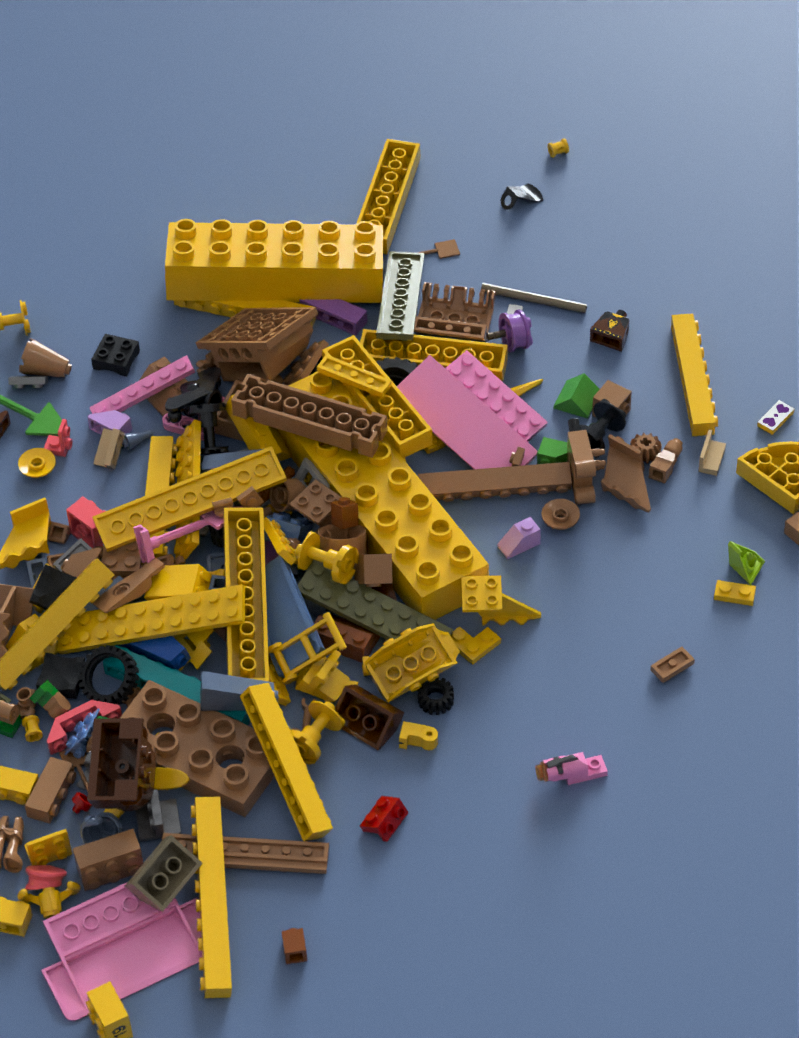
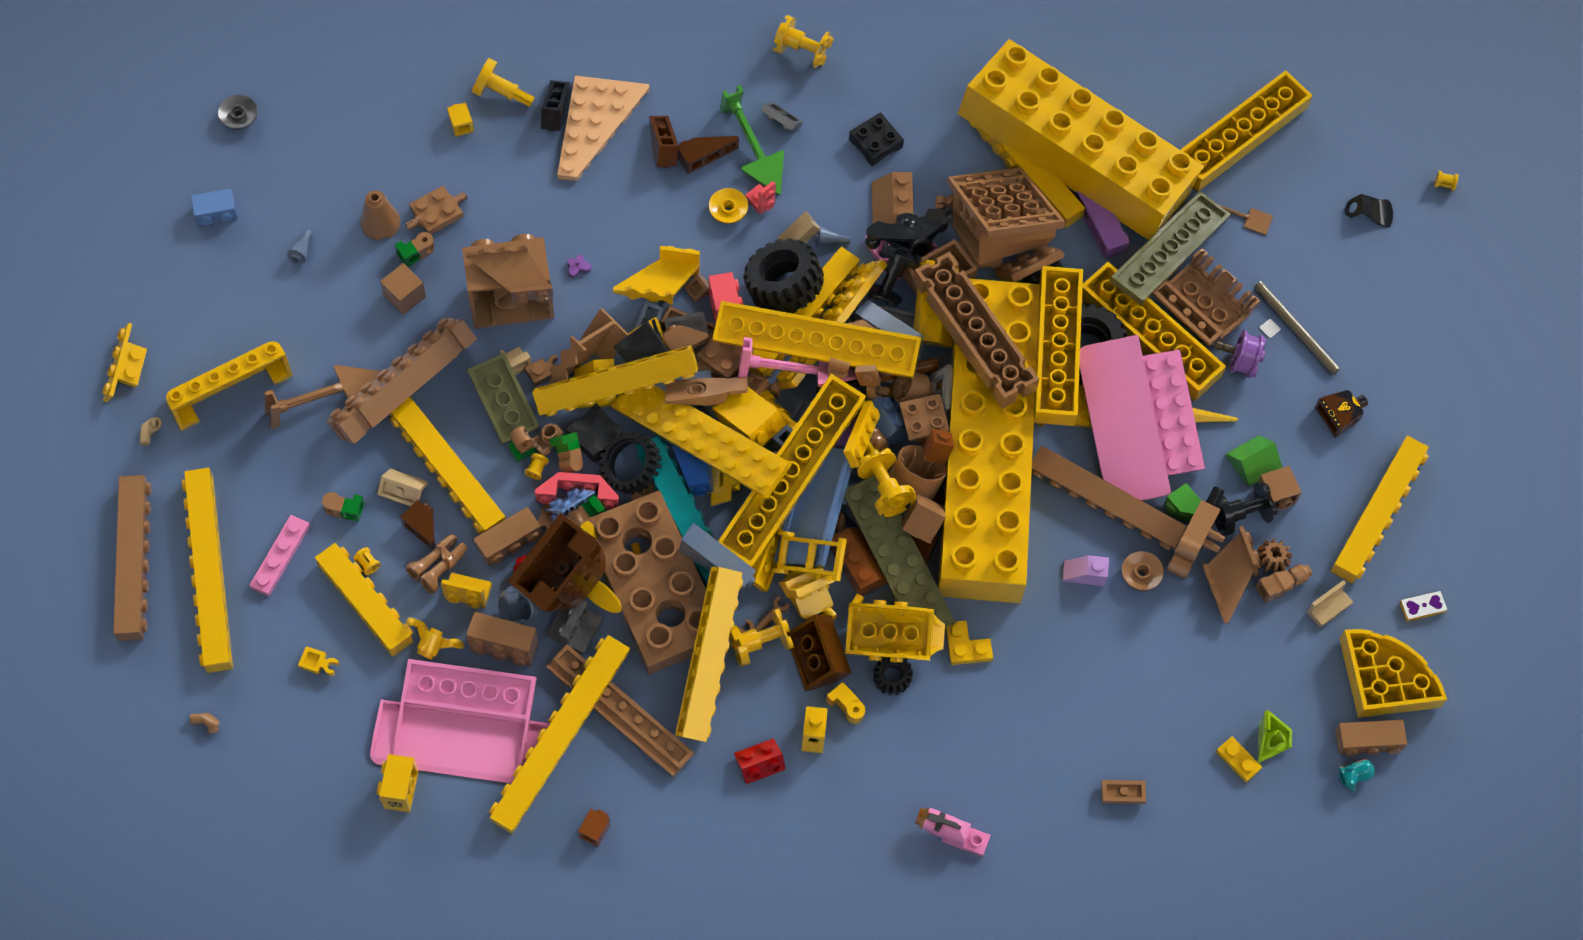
camera: 30 degrees right, 15 degrees up
medium nougat cone [19,338,72,377] -> none
coral hat [25,865,67,890] -> none
lavender slope [87,410,132,435] -> none
bright pink plate [89,355,195,414] -> none
dark tan slope [125,835,202,912] -> none
yellow plate [317,354,392,398] -> none
yellow piece [461,575,541,626] -> none
medium nougat plate [509,447,525,466] -> none
none -> black tyre [743,239,824,313]
none -> yellow torso [801,706,828,753]

